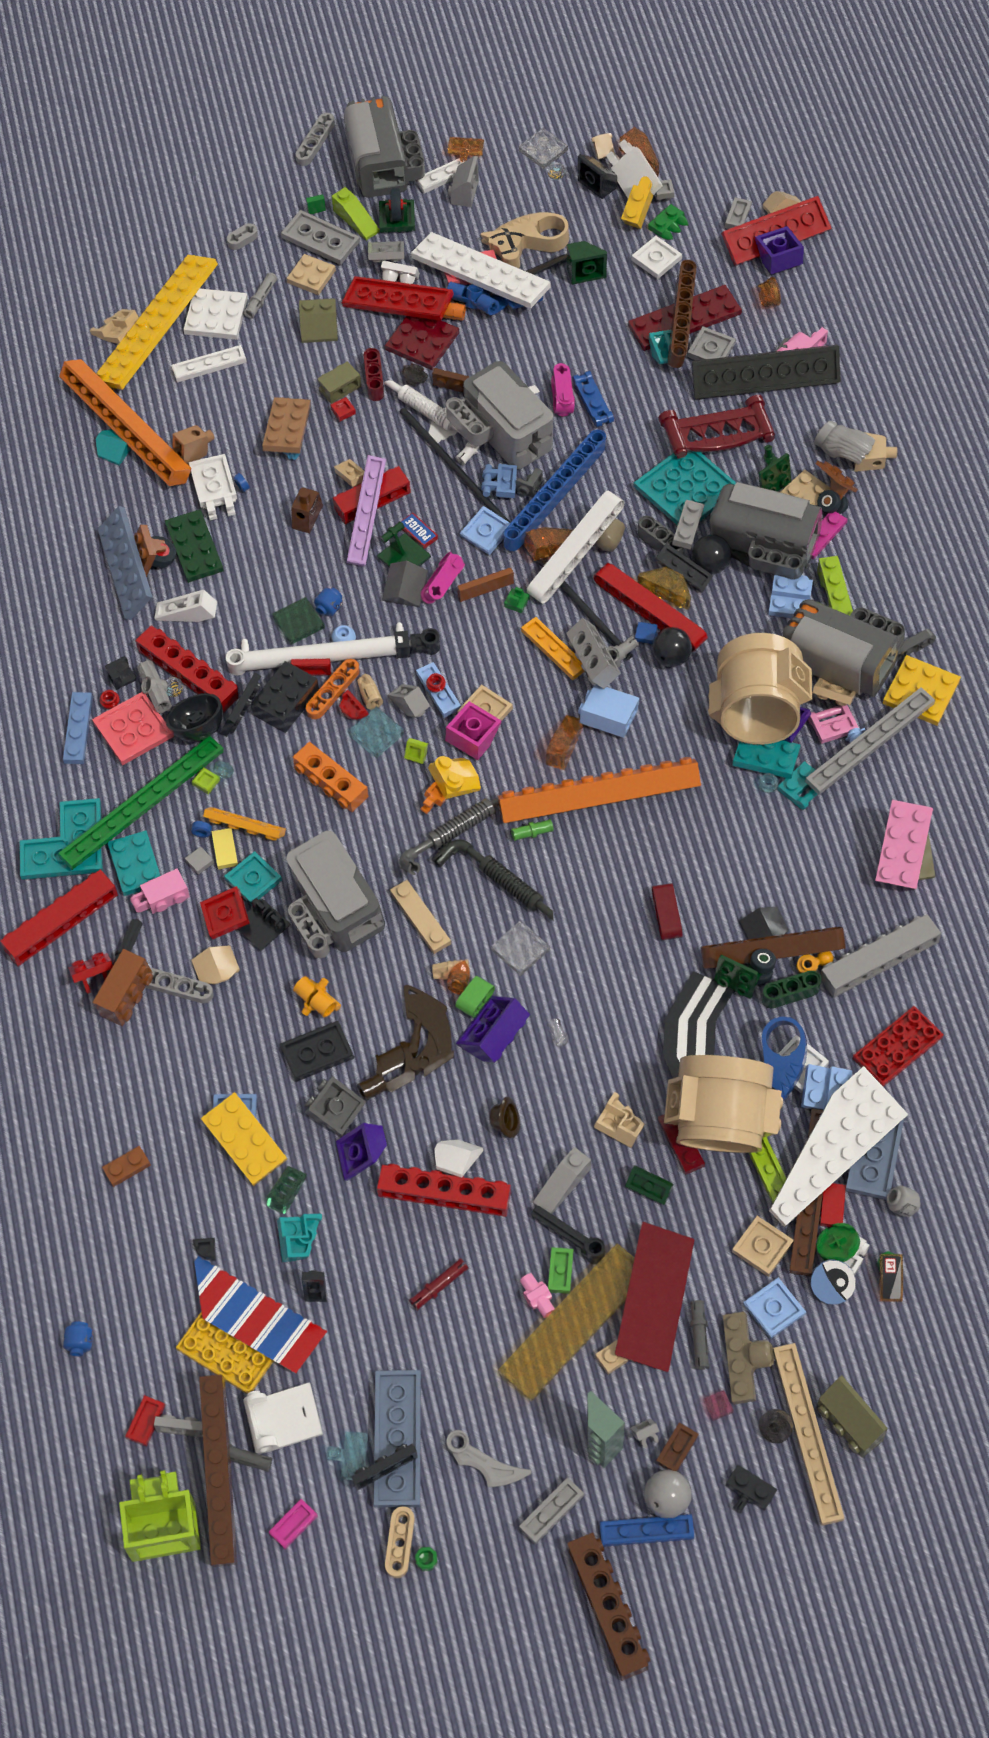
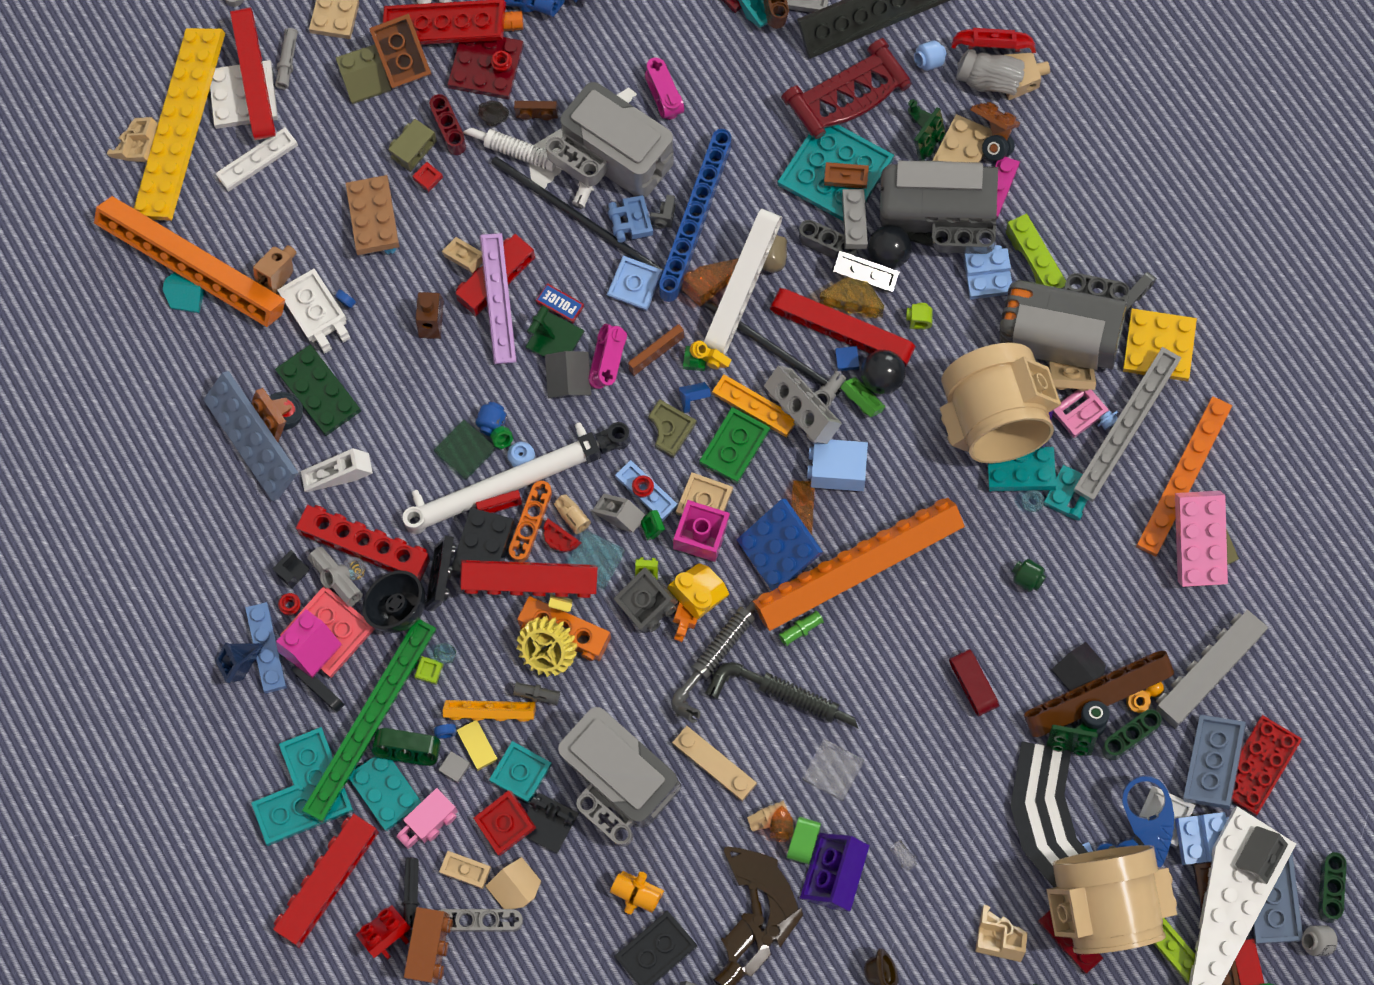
camera: 15 degrees left, 10 degrees up
blue plate [572,371,614,427] -> none
none -> dark blue slope [215,643,265,683]
none -> red beam [230,7,276,141]
none -> dark pink slope [276,609,342,678]
none -> black beam [290,665,345,713]
none -> dark orange brick [369,14,432,90]
none -> dark green beam [372,728,441,766]
none -> tan plate [439,851,491,889]
none -> red brick [460,560,598,598]
none -> green tile [490,426,513,449]
none -> red plate [491,51,512,71]
none -> dark grey pin [513,681,561,705]
none -> light yellow gear [516,616,577,677]
none -> light yellow tile [548,594,572,612]
none -> dark grey plate [613,567,678,633]
none -> green tile [641,510,665,540]
none -> olive tile [648,399,697,458]
none -> blue tile [679,382,711,413]
none -> yellow plate [690,341,731,370]
none -> green plate [699,407,770,484]
none -> blue plate [736,499,823,591]
none -> dark orange plate [824,162,869,189]
none -> bright green plate [840,377,886,417]
none -> lime plate [906,303,933,329]
none -> light blue head [914,40,946,71]
none -> red plate [951,28,1036,53]
none -> dark green head [1012,559,1047,592]
none -> orange plate [1136,396,1233,557]
none -> sand blue plate [1183,715,1246,809]
none -> dark grey panel [1235,826,1288,884]
none -> dark green beam [1318,852,1347,923]

